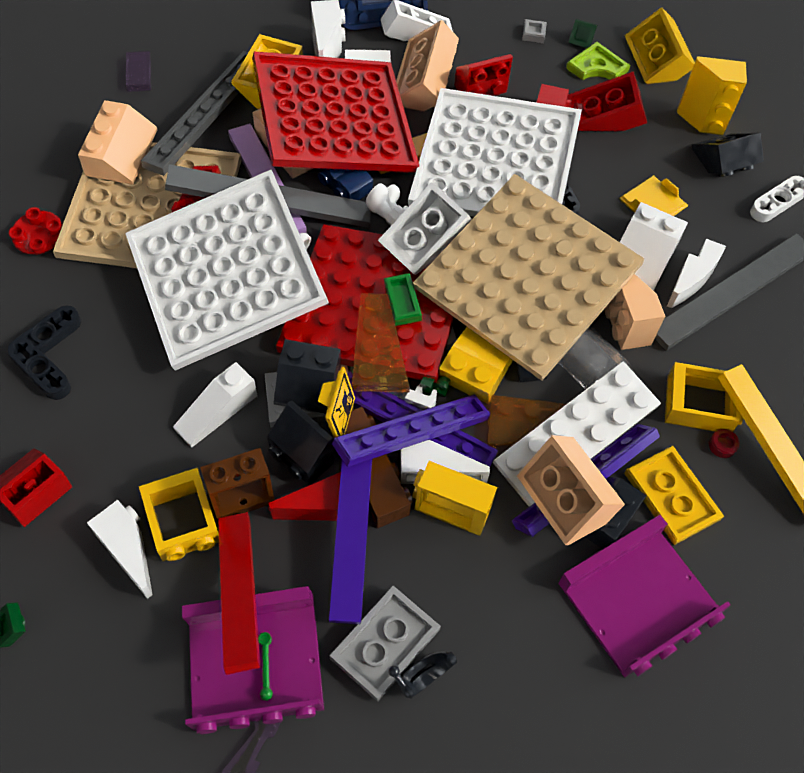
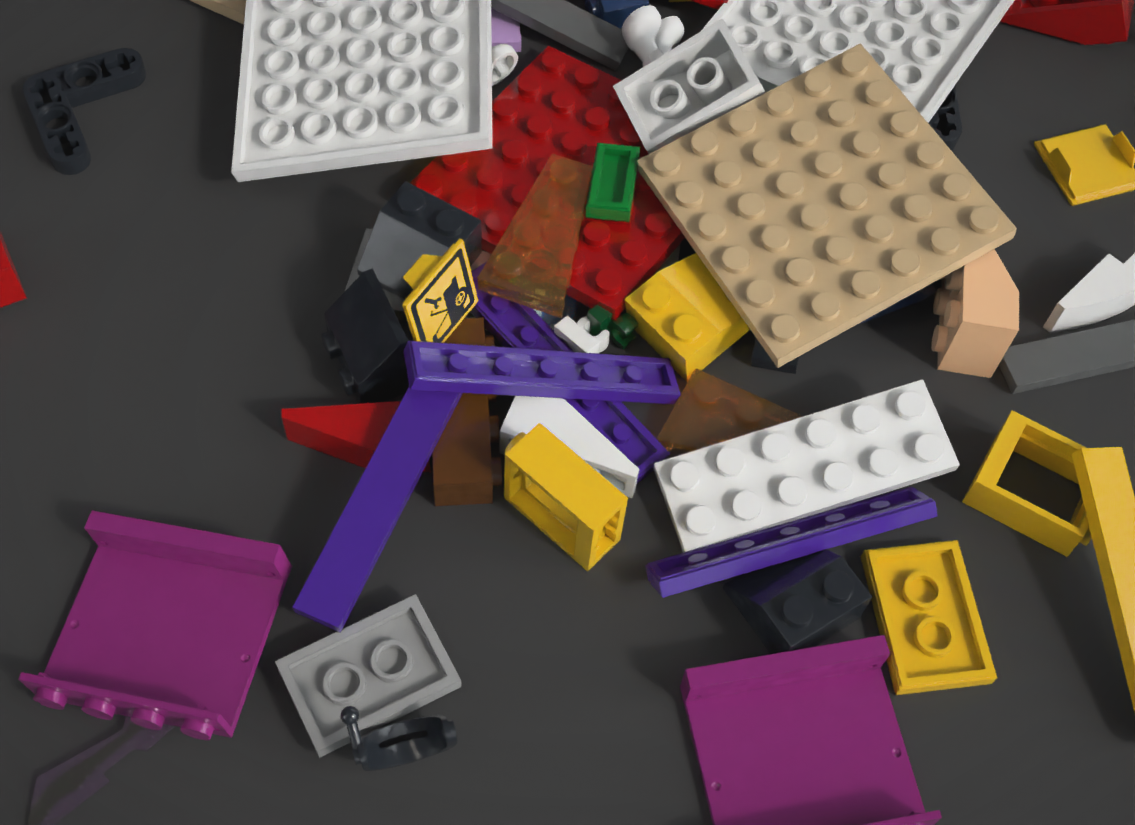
camera: 20 degrees right, 0 degrees up
white slope [87,500,152,599] -> none
yellow window [139,467,219,562] -> none
white slope [173,362,257,448] -> none
reddish brown window [200,448,274,520] -> none
red tile [218,512,260,675] -> none
green hinge [258,632,273,701] -> none
light nougat slope [517,435,625,545] -> none
clear slope [559,328,631,390] -> none
white slope [620,202,688,291] -> none
dark red tile [709,429,740,458] -> none

